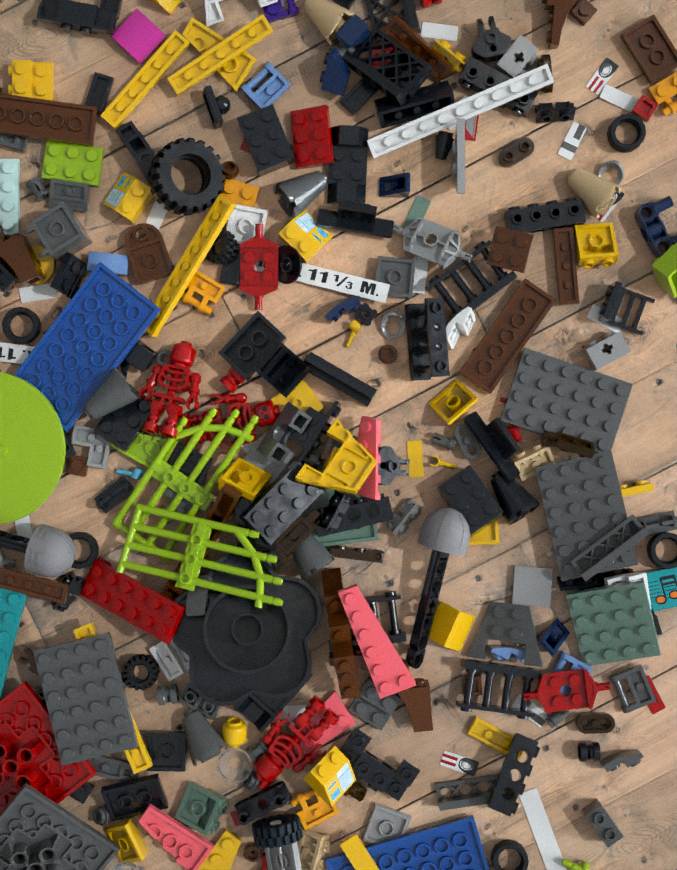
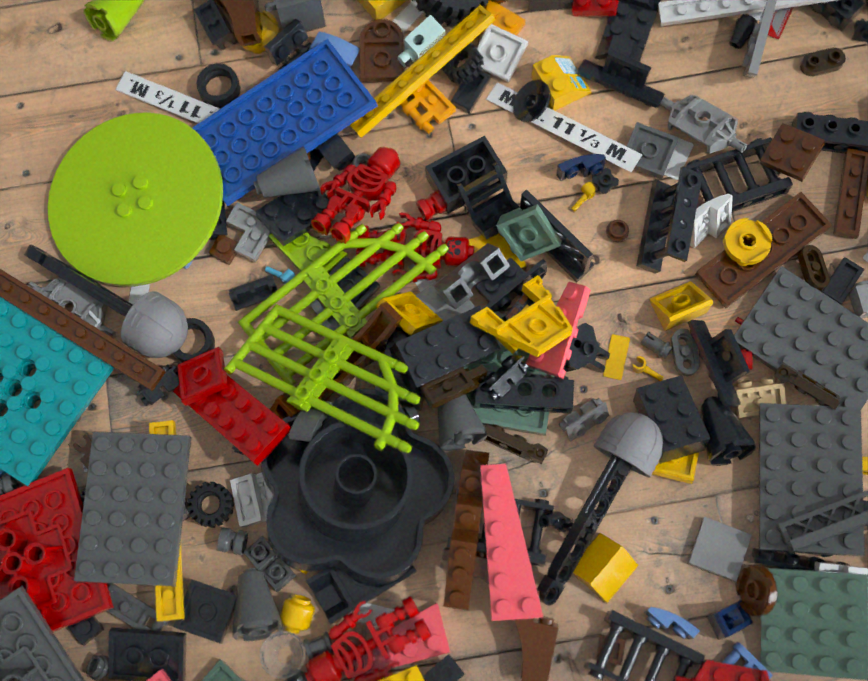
camera: 20 degrees right, 15 degrees down
white sticker [19,283,57,303] -> none
red plate [239,224,279,310] -> none
dark grey cone [273,171,328,218] -> none
dark grey plate [348,677,401,731] -> none
dark blue slope [379,172,410,198] -> none
light grey piece [380,310,405,339] -> none
sand green sticker [402,195,431,228] -> none
dark grey wing [467,601,543,667] -> none
none -> red tile [177,347,228,406]
none -> light aqua torso [397,15,445,67]
none -> sand green plate [496,204,562,261]
none -> black arm [539,511,574,532]
none -> yellow plate [723,218,772,266]
none -> reddish brown tile [736,565,777,616]
none -> dark brown plate [797,245,830,291]
none -> black tile [821,257,864,305]

